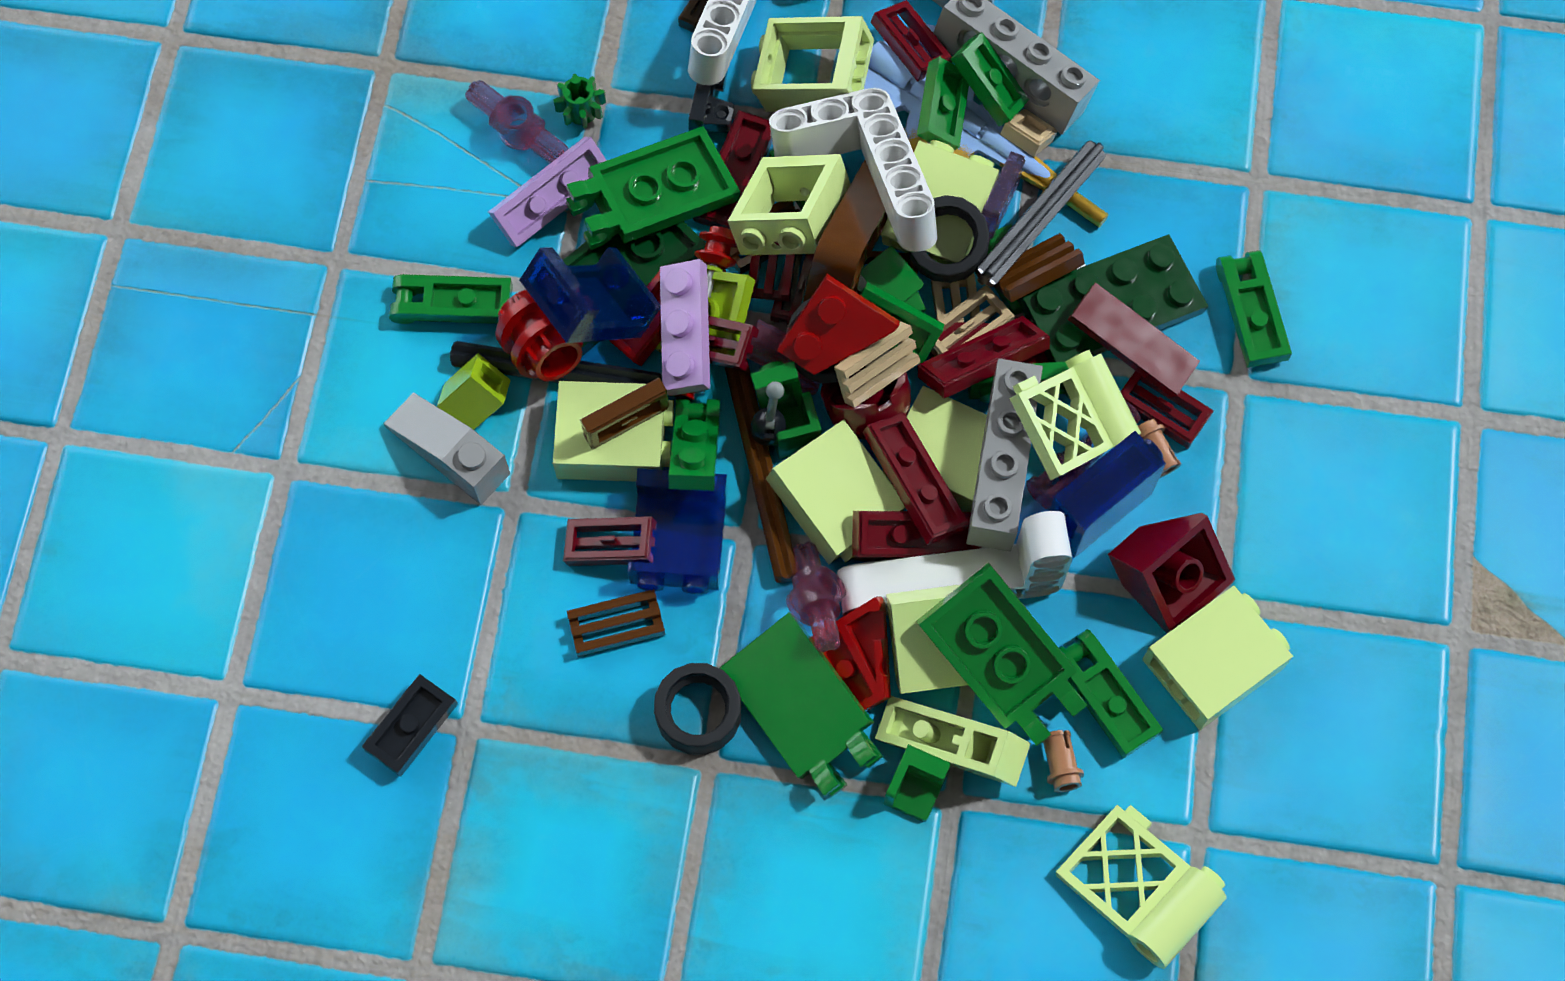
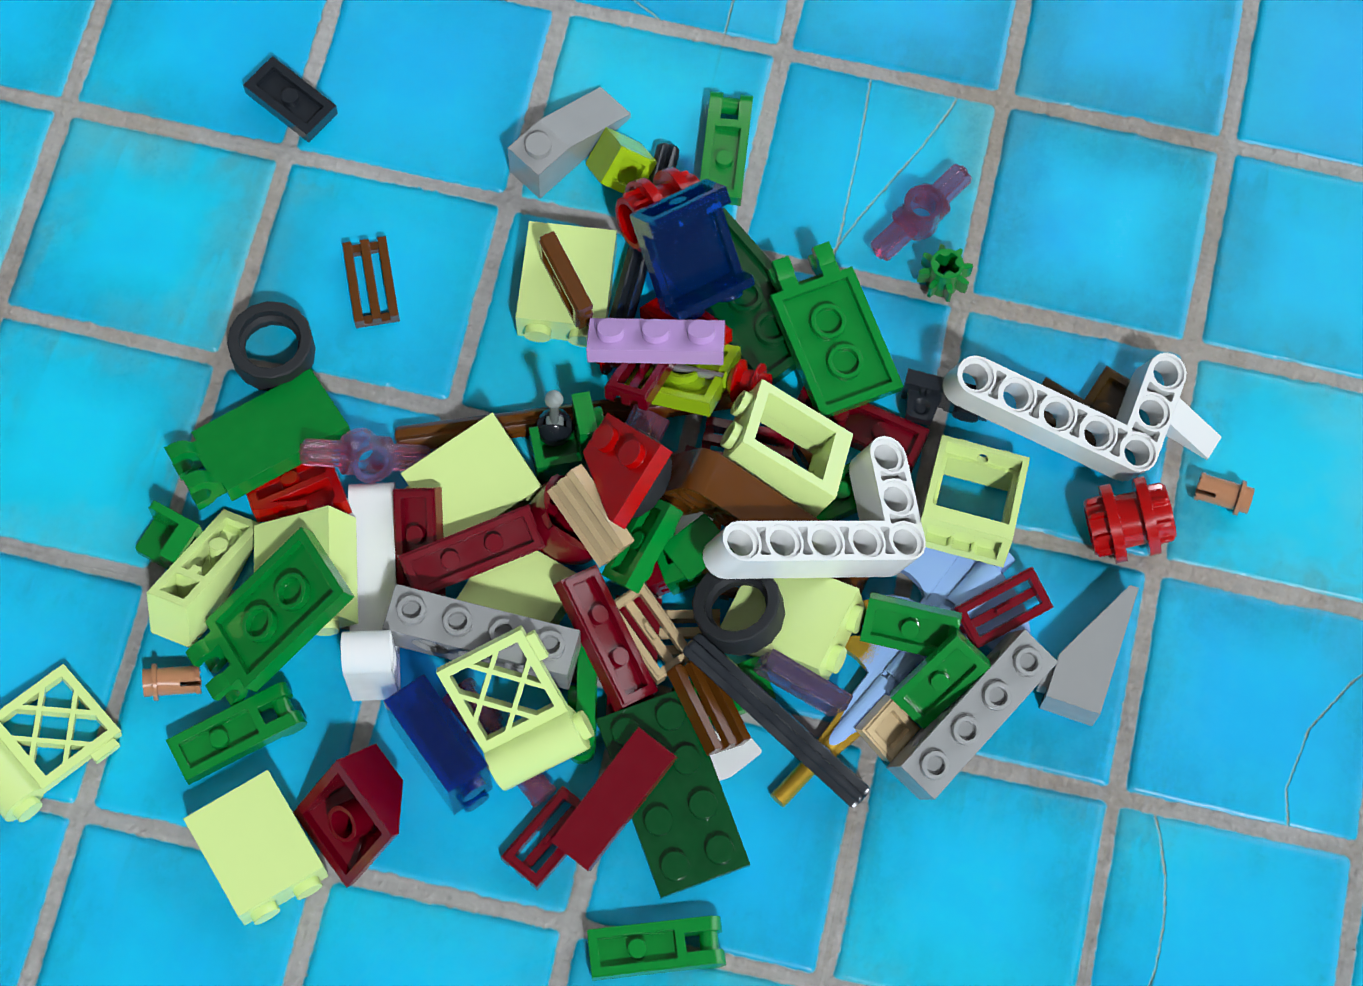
camera: 90 degrees right, 0 degrees up
lavender plate [488,136,607,247] -> none
tile [563,516,657,566] -> none
clear blue panel [627,468,728,595] -> none
green plate [669,398,721,491] -> none
nougat pin [1132,419,1181,478] -> none

